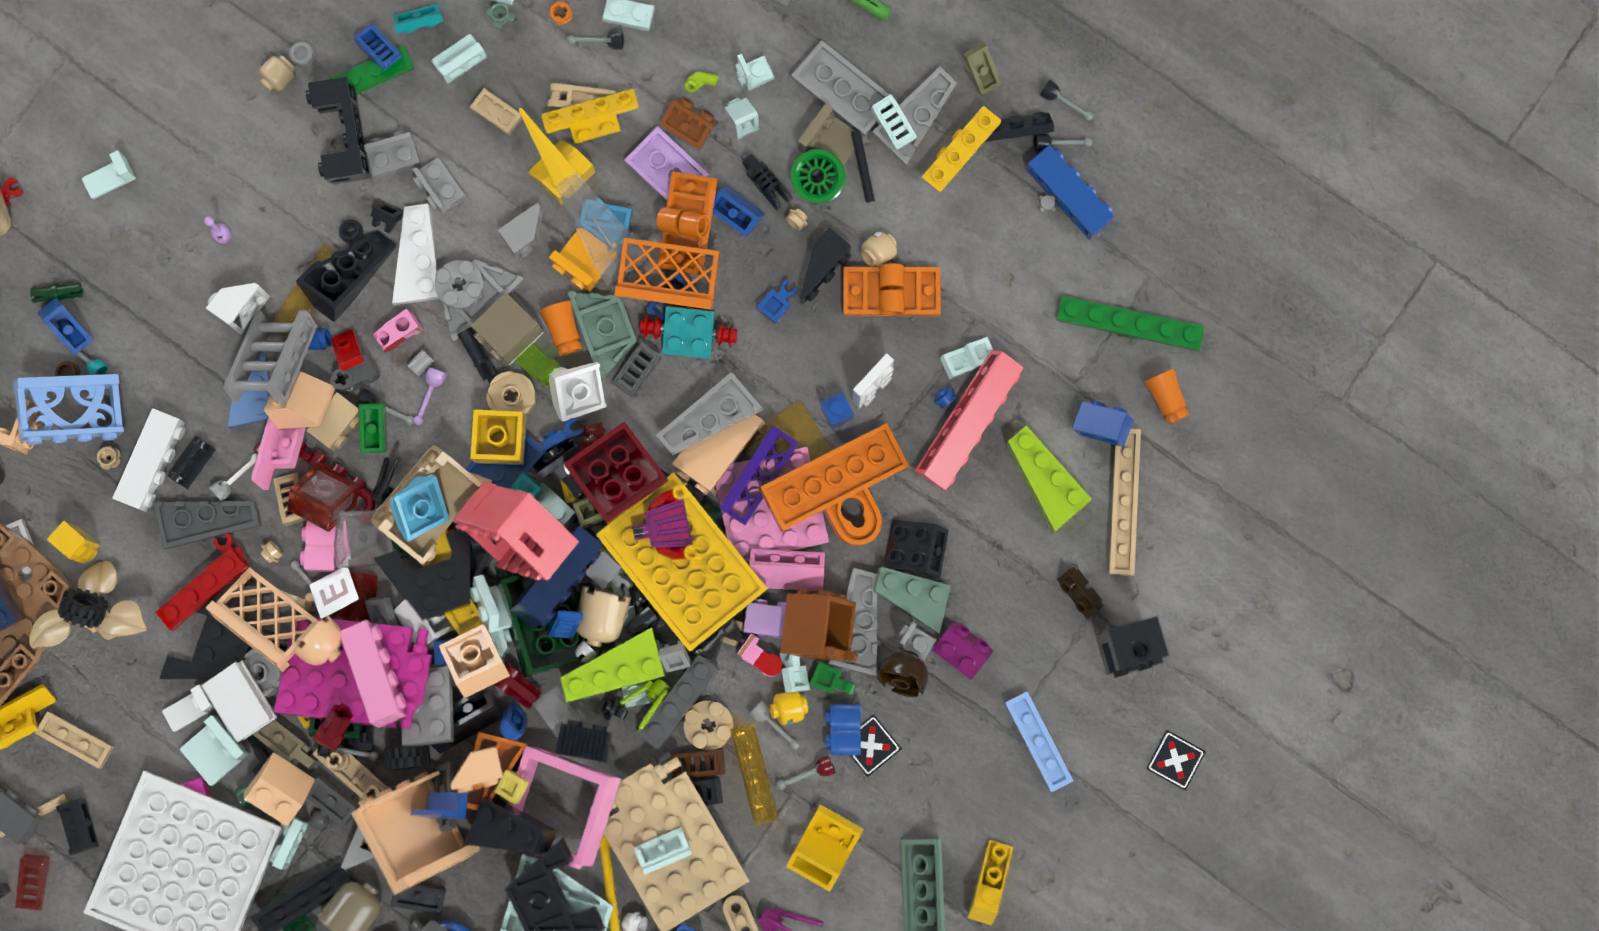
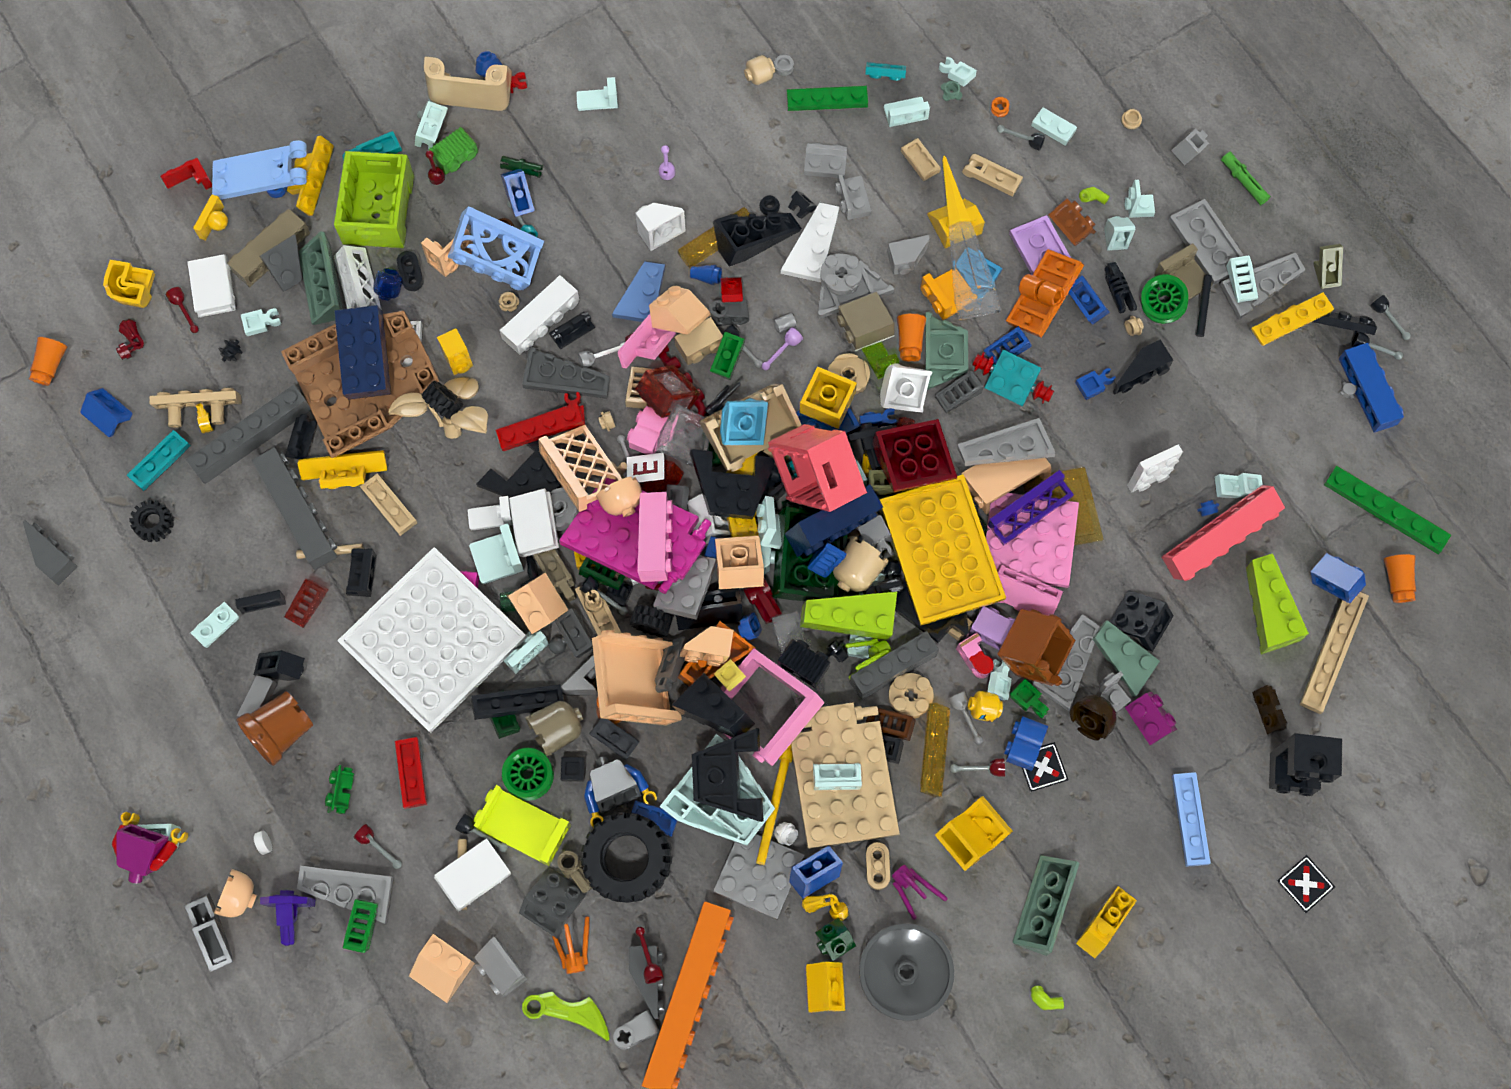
camera: 20 degrees right, 10 degrees down
light grey fence [223,310,317,404] -> none
black plate [305,77,371,185] -> none
dark red piece [313,704,353,753] -> none
blue slope [353,23,402,71] -> none
bright pink leg [373,309,424,352] -> none
blue panel [410,792,468,819] -> none
black piece [457,327,496,384] -> none
yellow bracket [541,89,639,144] -> none
white hinge [575,641,597,663] -> none
orange fence [614,238,720,309] -> none
torso [632,483,701,560] -> none
light grey tile [659,640,691,673] -> none
orange plate [759,423,909,546] -> none
blue brick [821,392,854,429] -> none
orange plate [843,263,941,316] -> none
tan head [861,232,897,267] -> none

